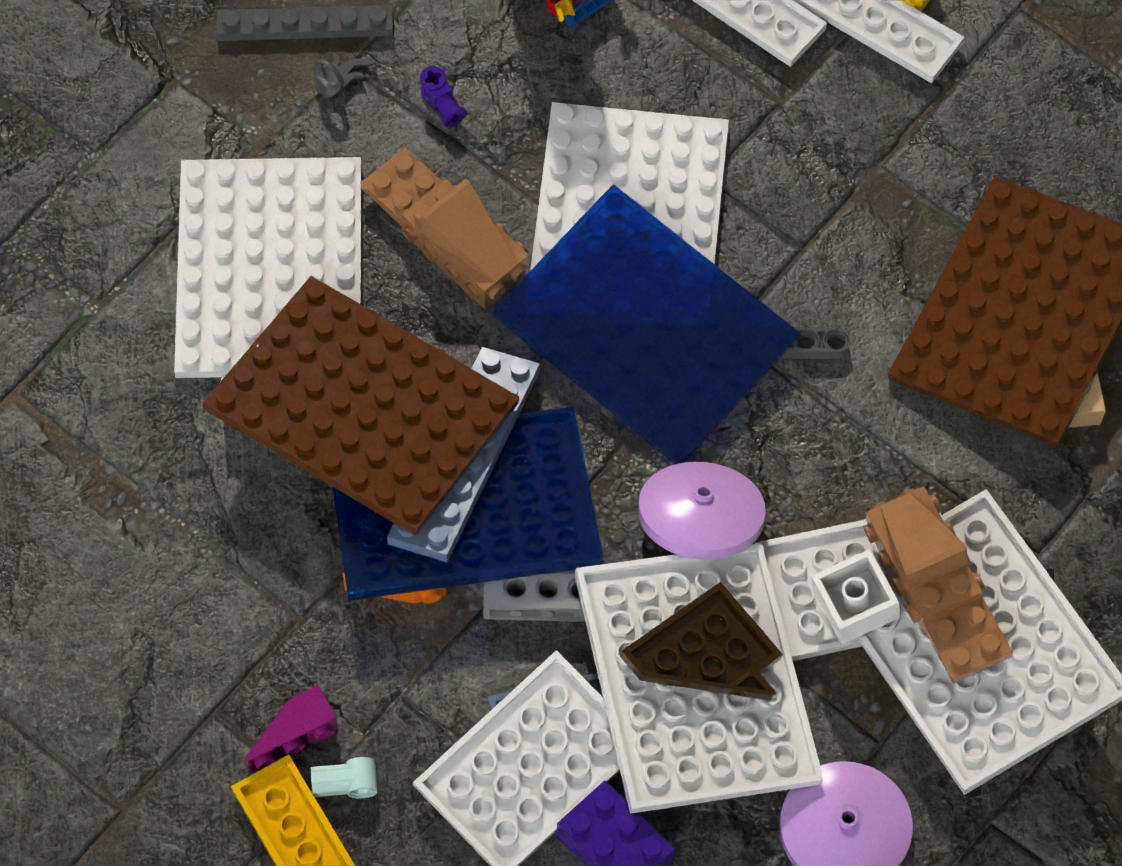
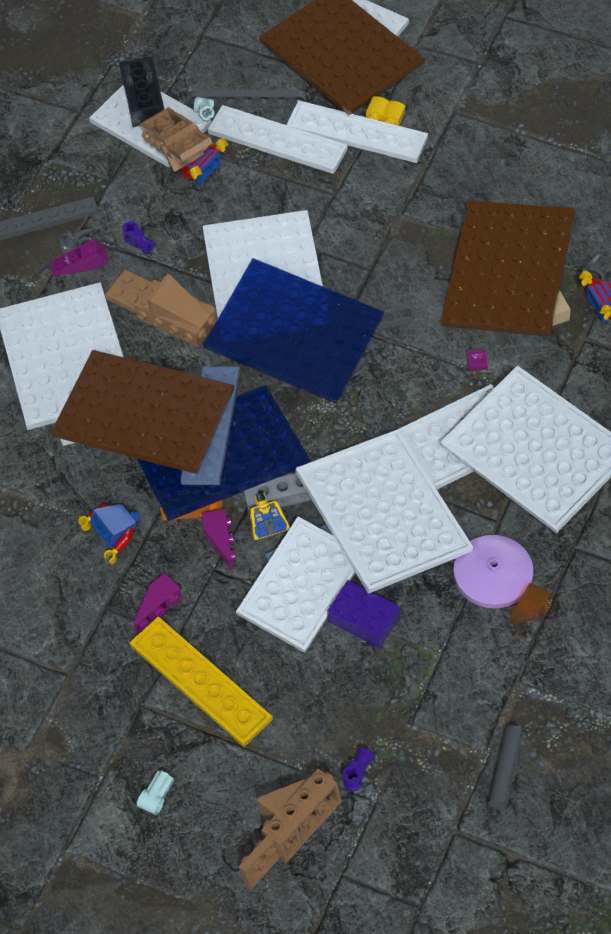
camera: 10 degrees left, 5 degrees down
light aqua piece [311,757,377,799] -> none
dark brown wing [620,581,783,701] -> none
lavender dish [638,462,766,560] -> none
white brick [811,549,900,644] -> none
medium nougat wedge [863,486,1013,684] -> none
none -> magenta slope [51,238,109,276]
none -> blue torso [78,504,140,564]
none -> magenta slope [202,509,236,570]
none -> torso [249,492,290,541]
none -> magenta plate [467,350,488,371]

